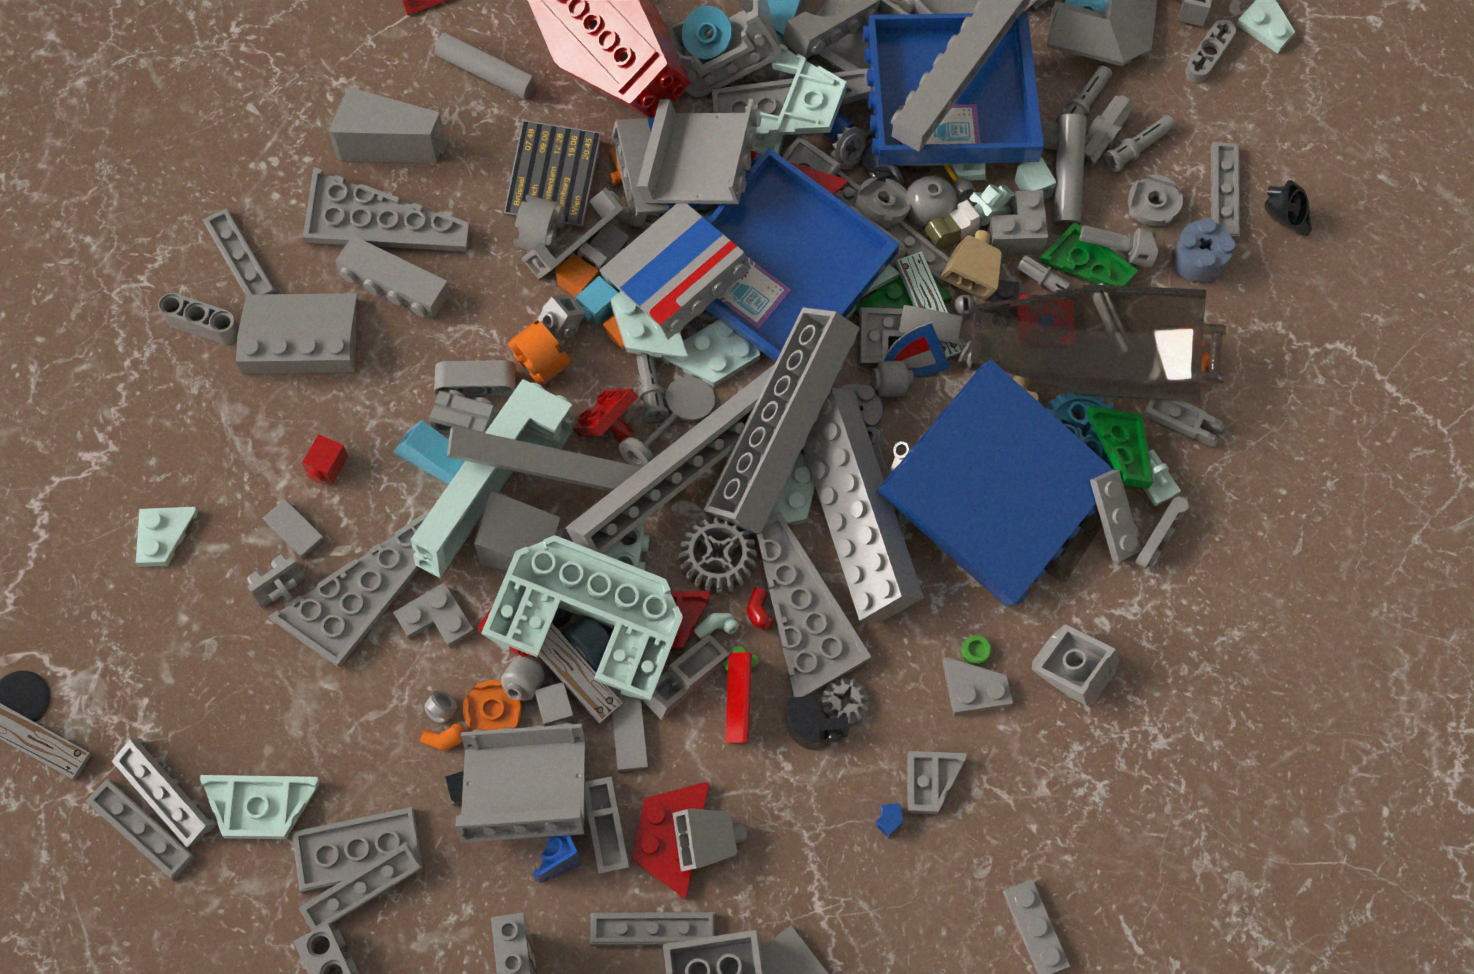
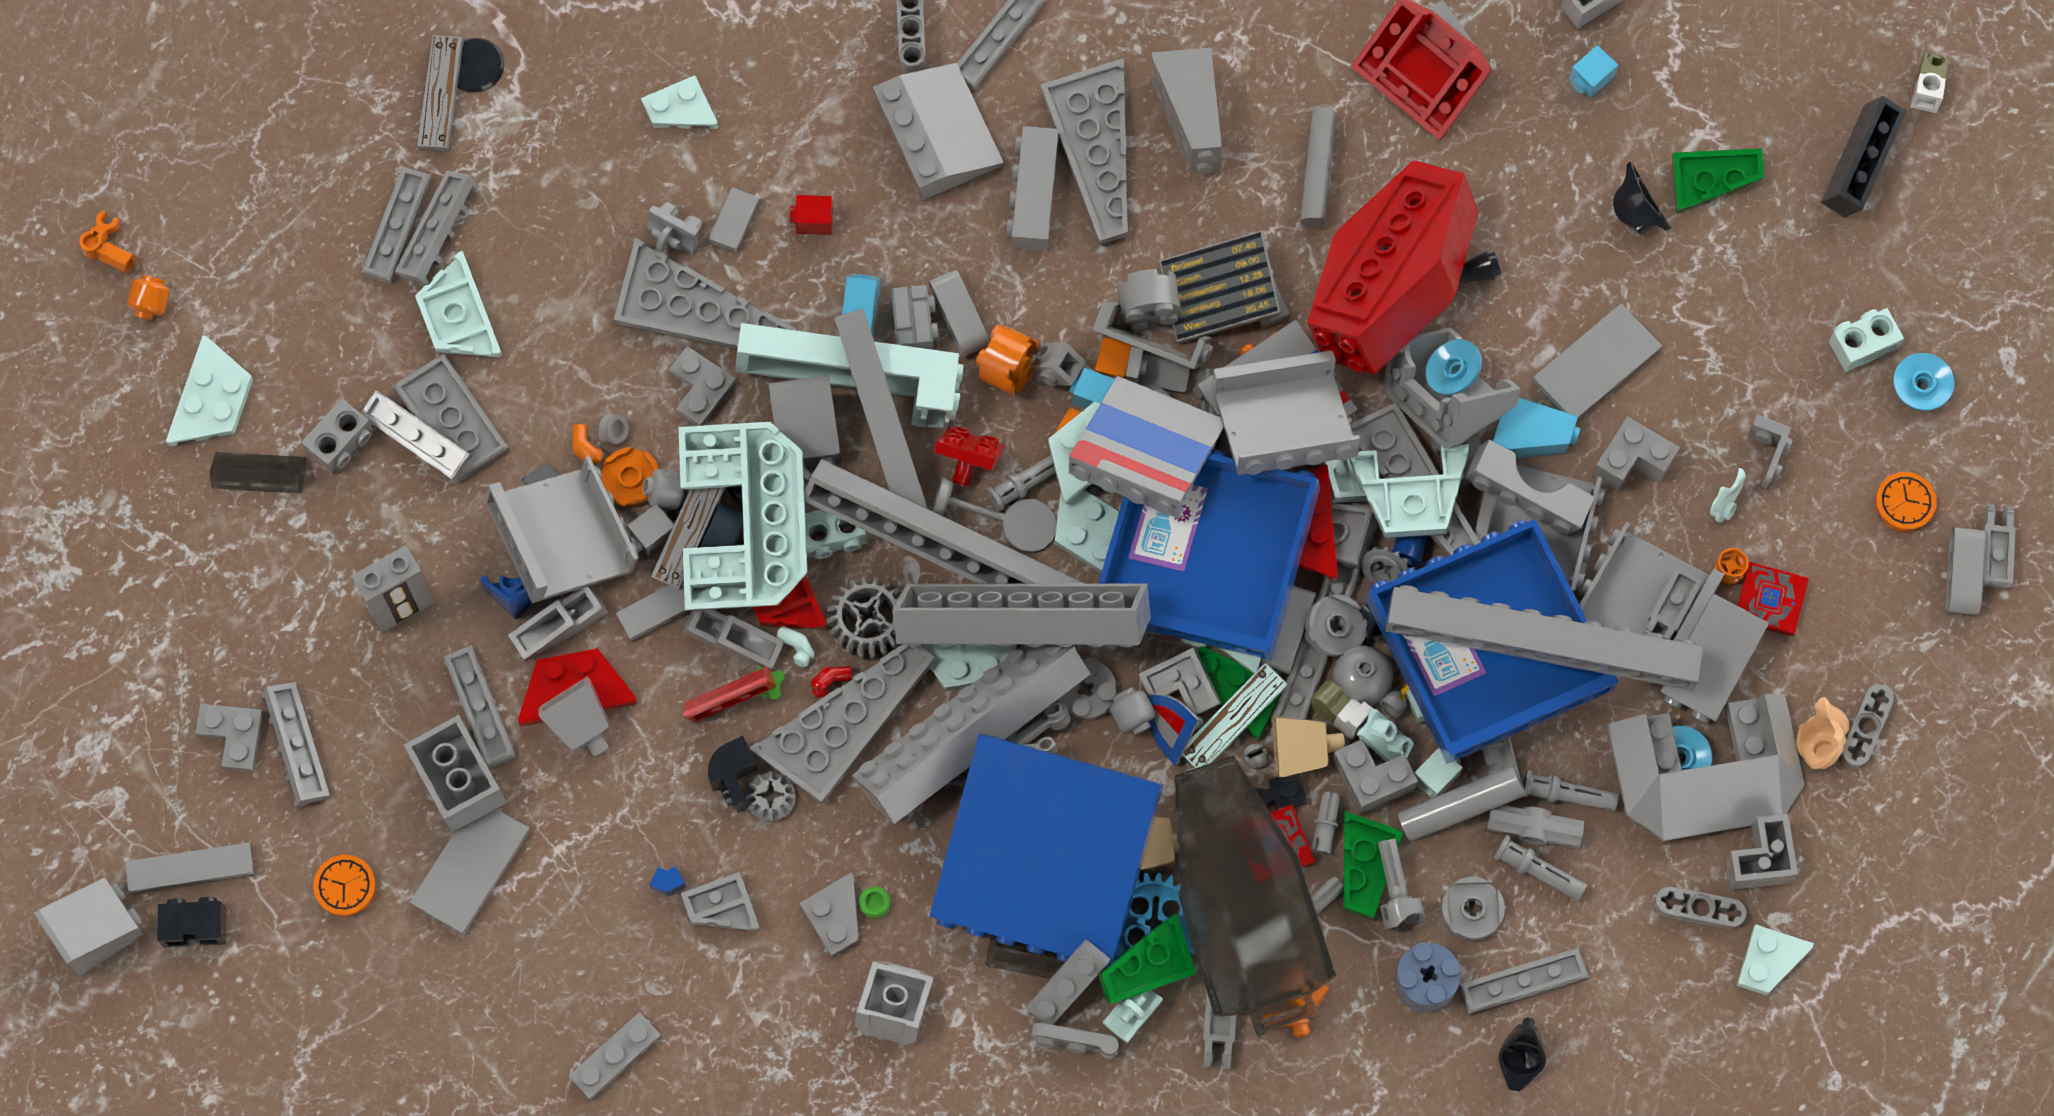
camera: 70 degrees right, 5 degrees up
light grey slope [899,305,963,344] -> none

